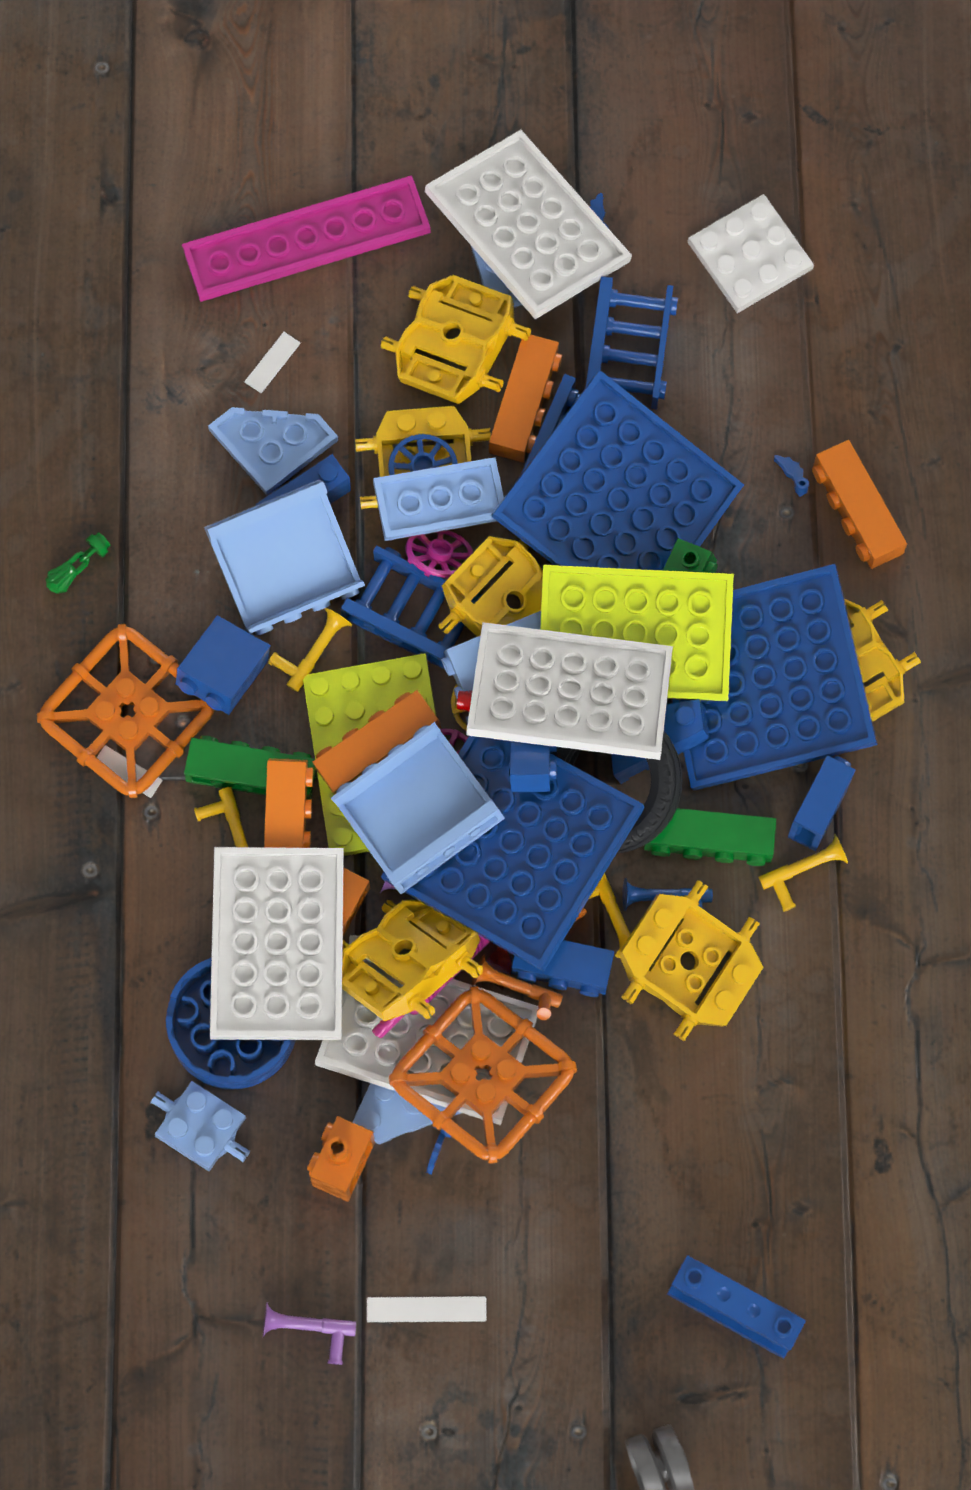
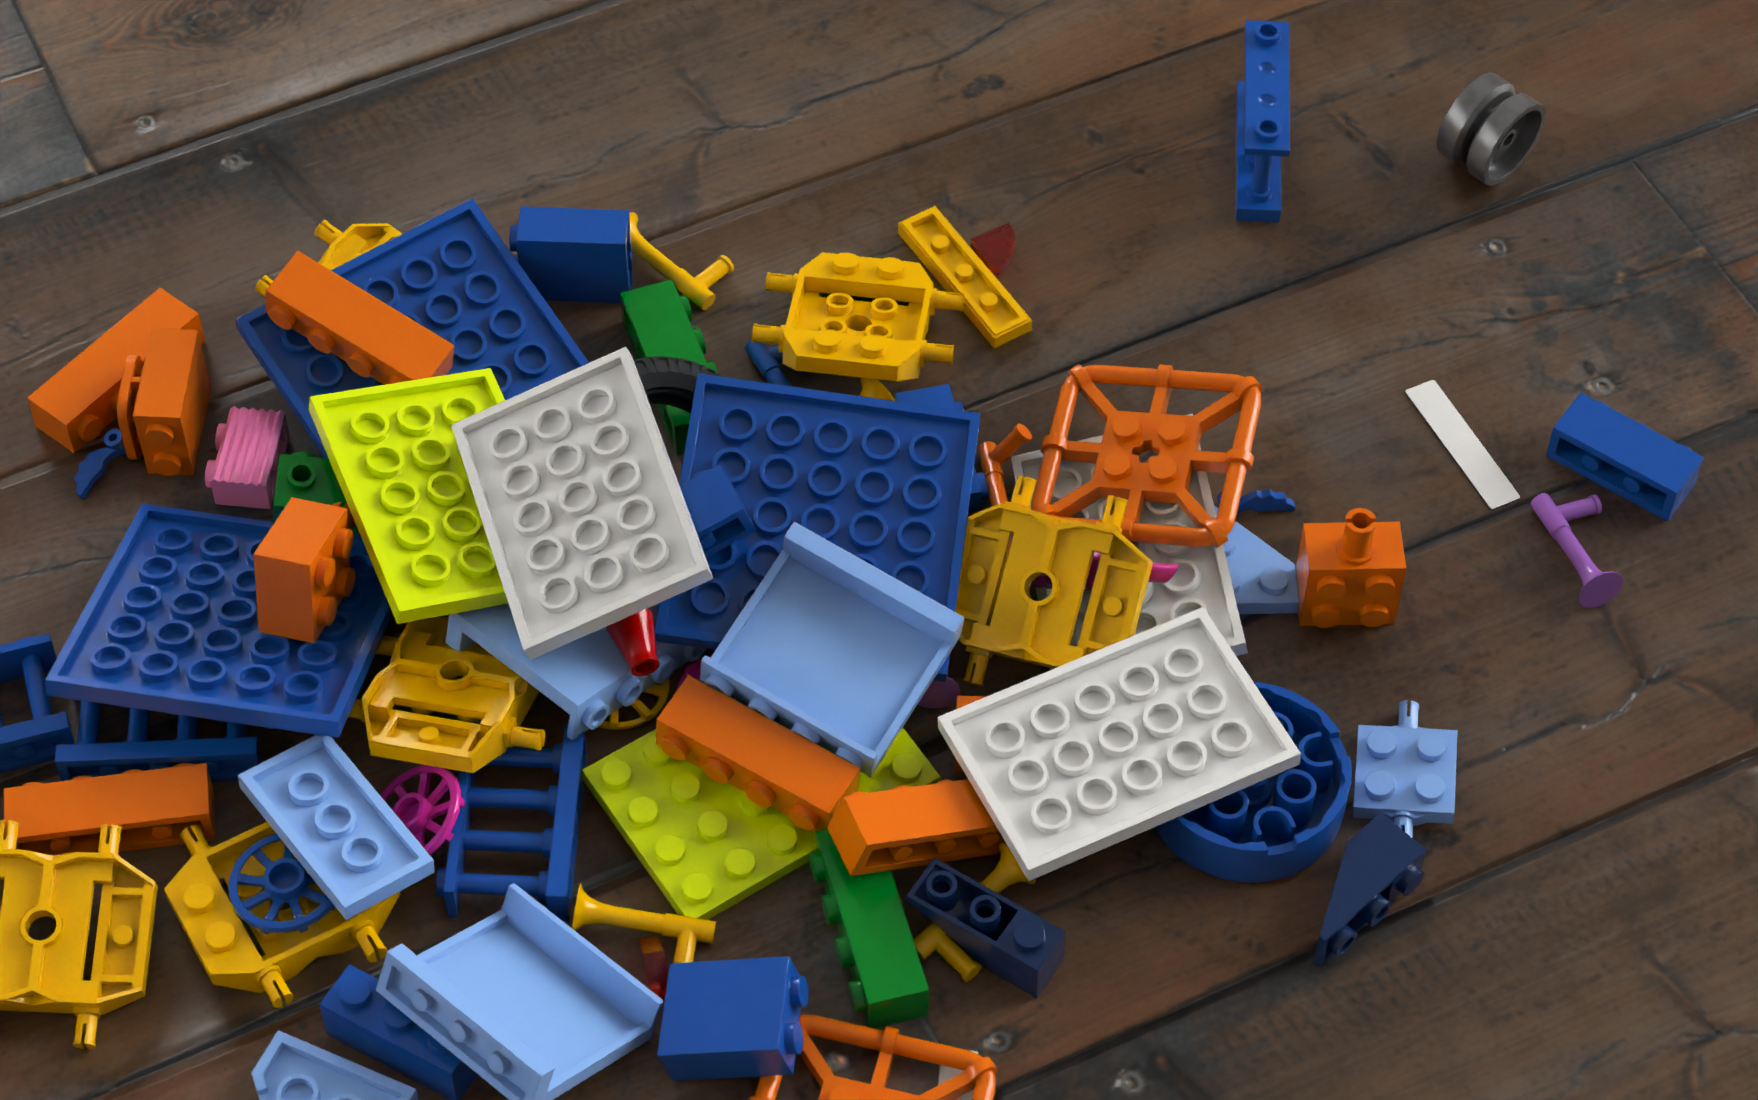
camera: 115 degrees left, 20 degrees down
none -> orange brick [117,329,211,476]
none -> bright pink brick [205,406,290,509]
none -> orange brick [253,497,356,643]
none -> orange brick [265,250,455,385]
none -> clear red tile [638,935,668,1000]
none -> yellow tile [898,206,1032,349]
none -> dark blue slope [906,858,1065,998]
none -> clear red tile [971,223,1015,277]
none -> dark blue slope [1314,812,1426,966]
none -> blue brick [1546,392,1704,521]

